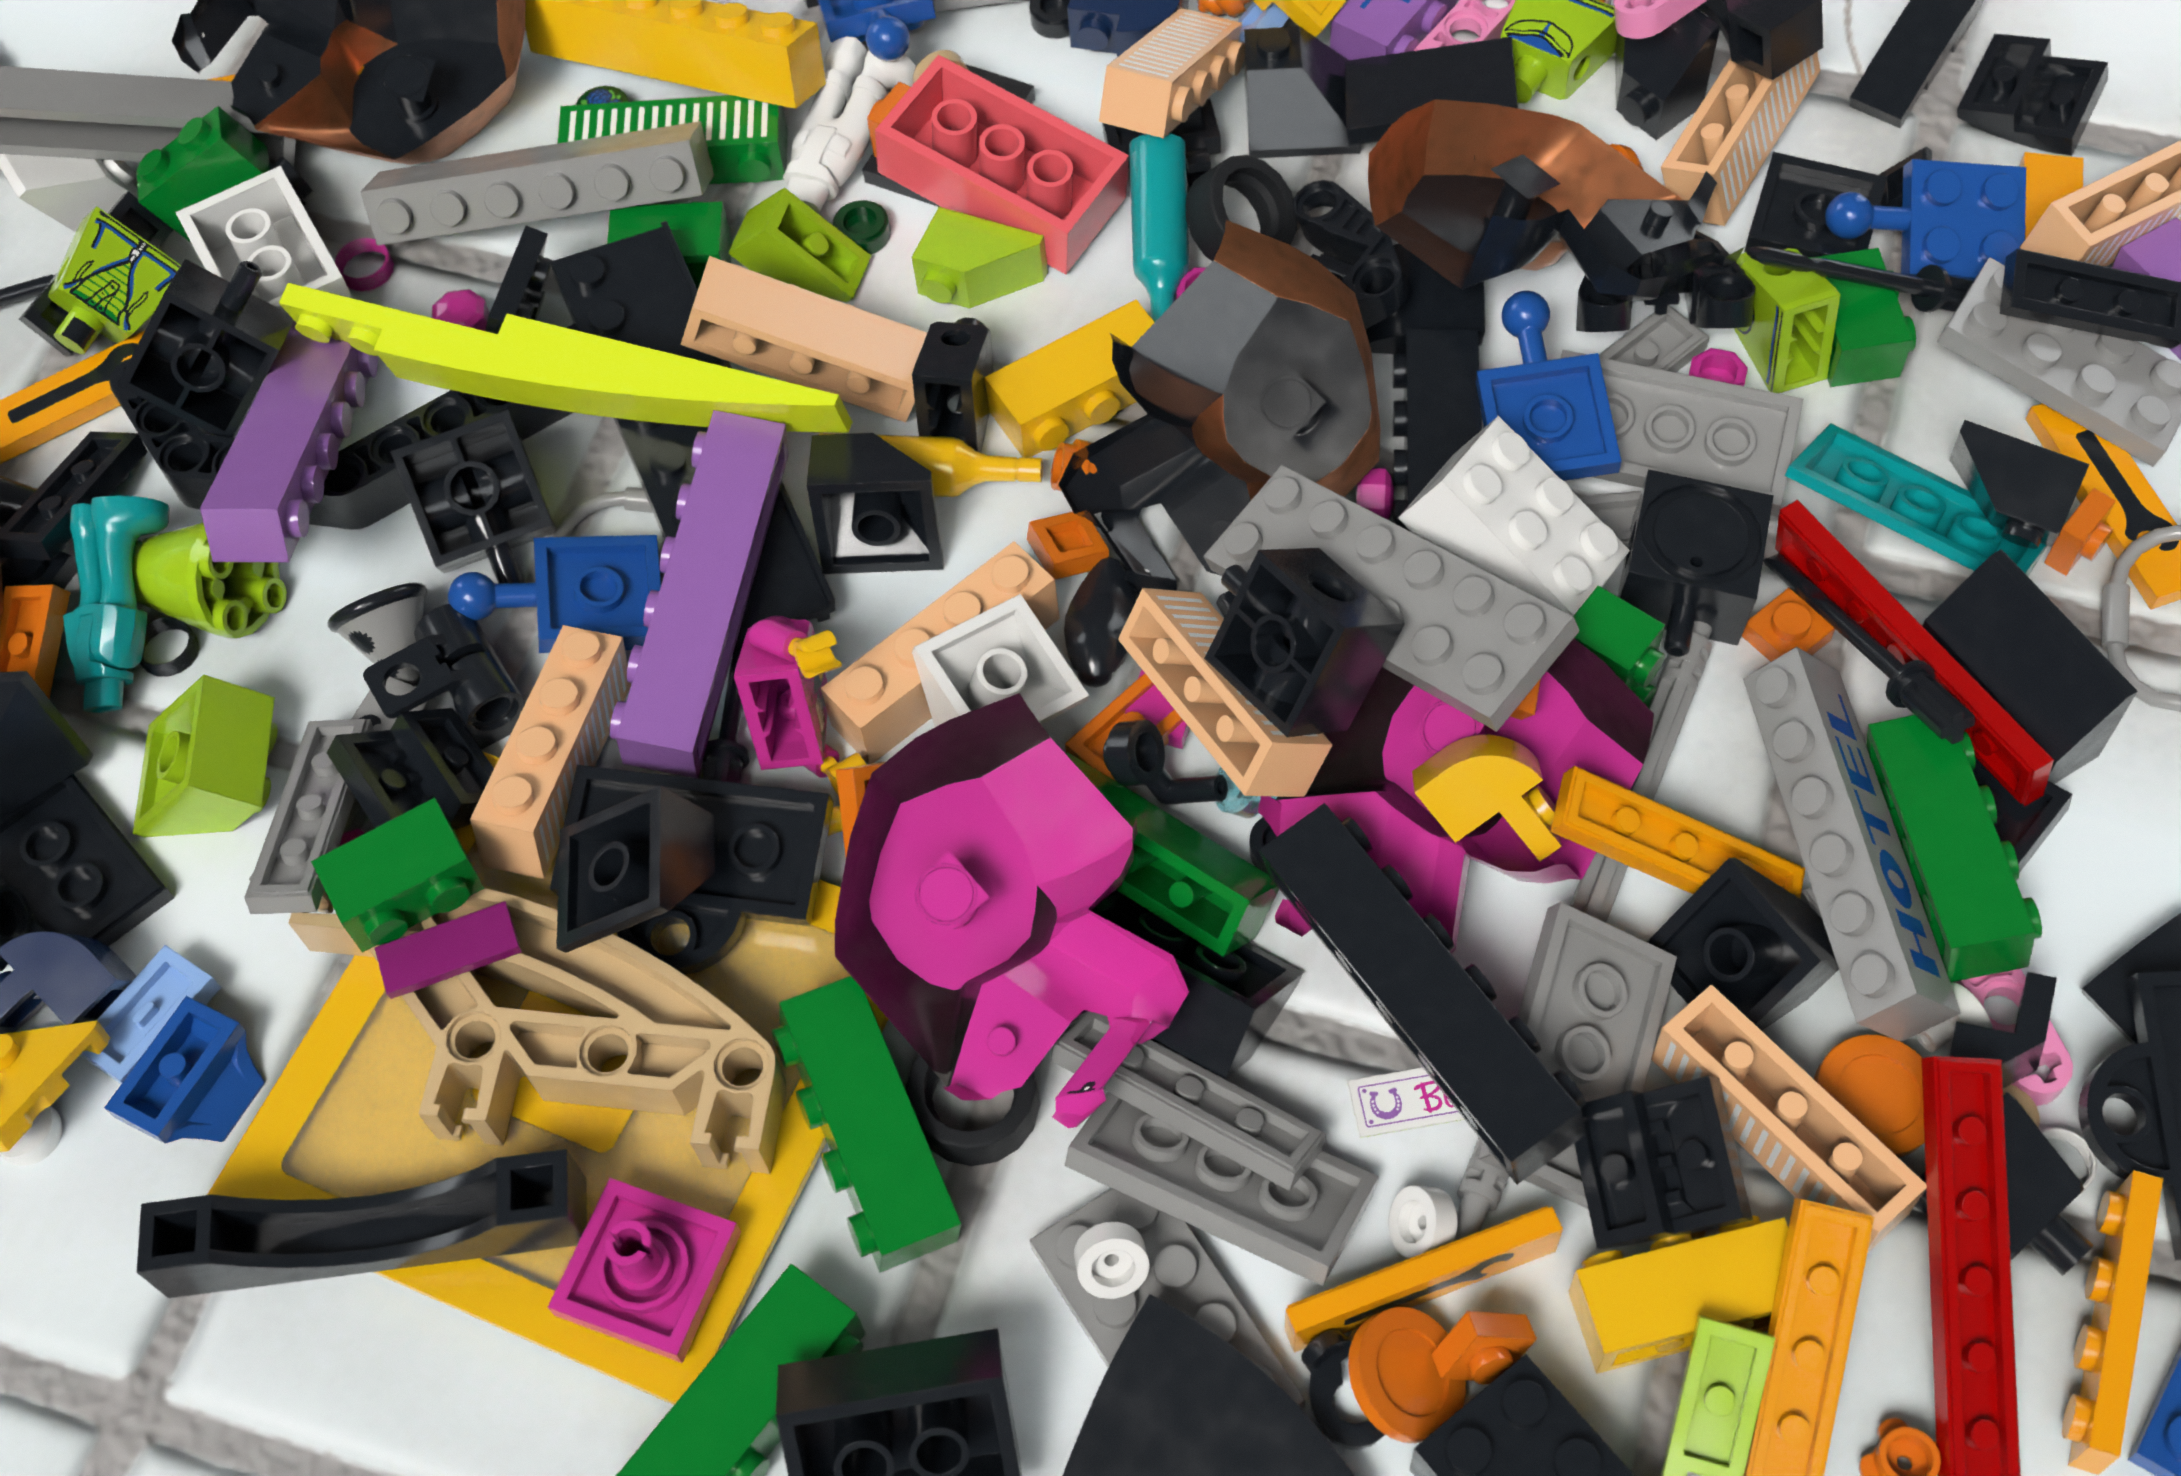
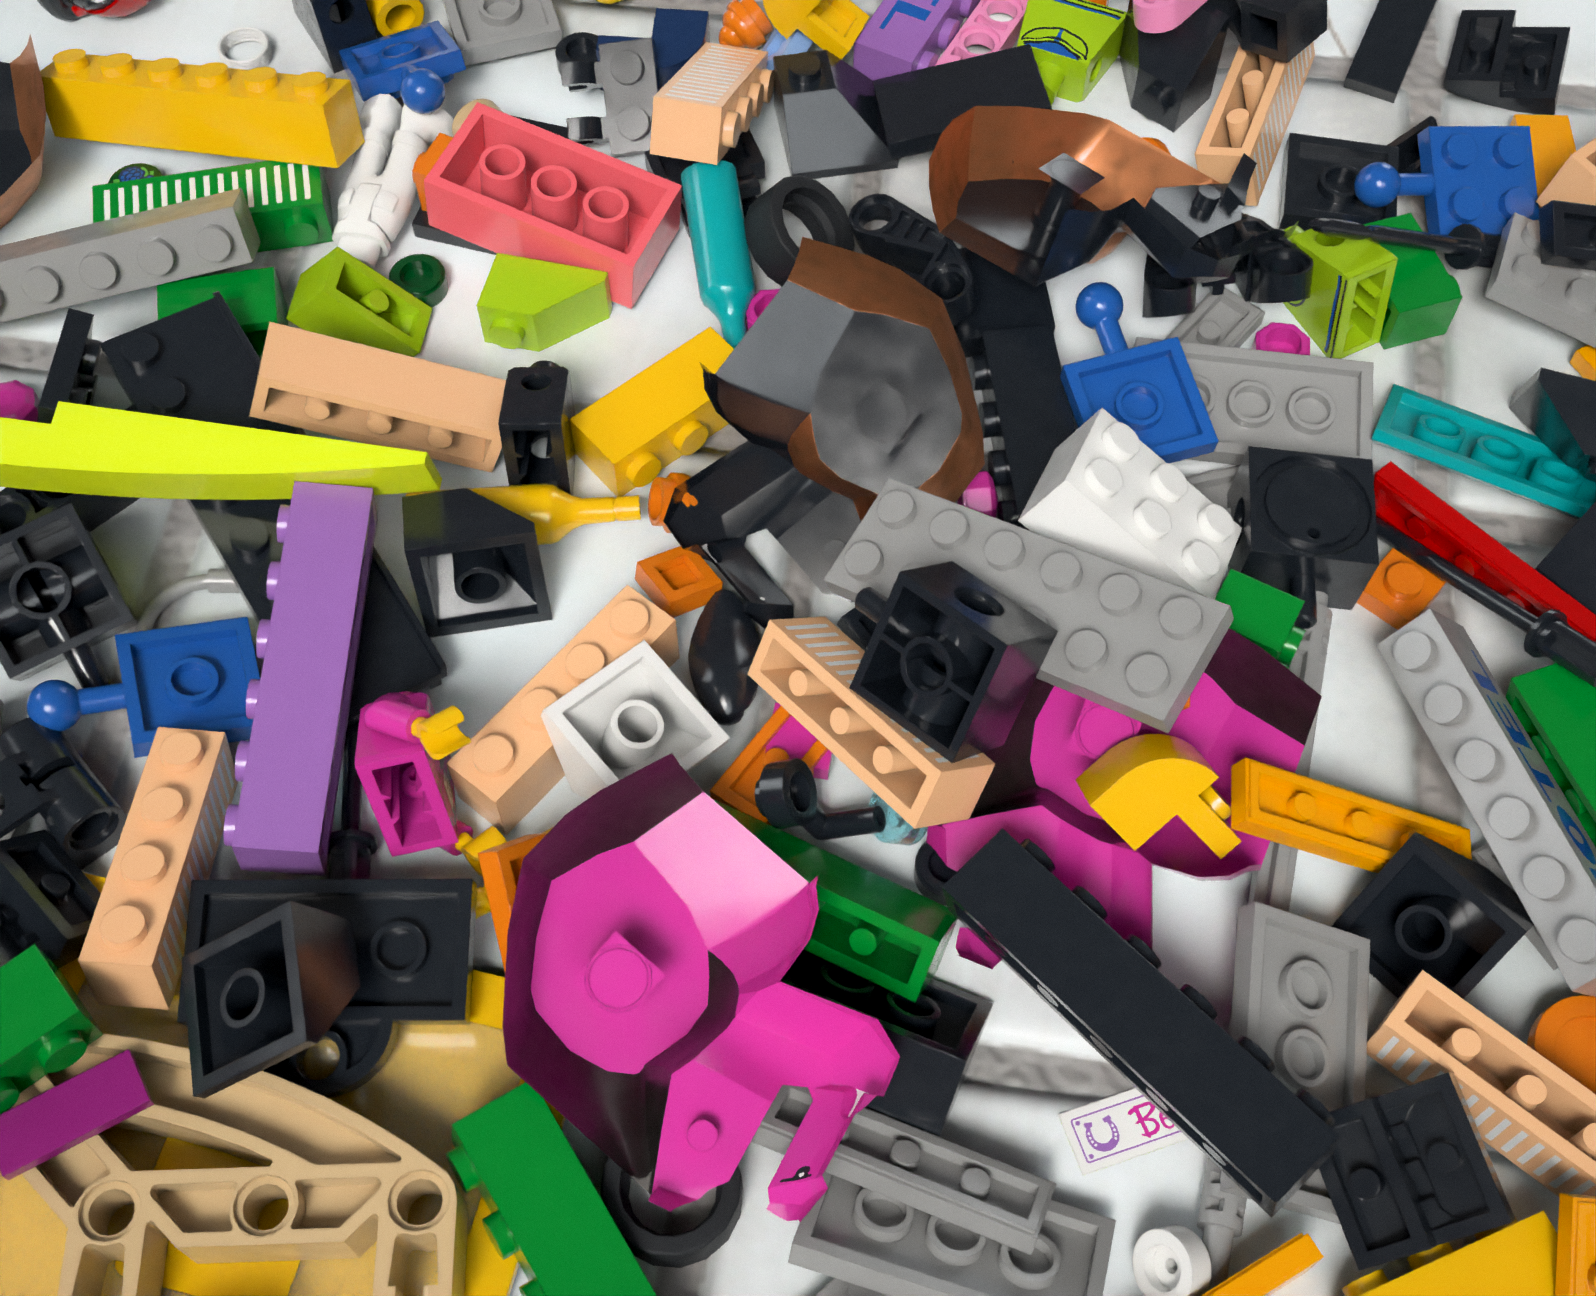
camera: 15 degrees left, 0 degrees up
none -> plate [560,37,660,158]

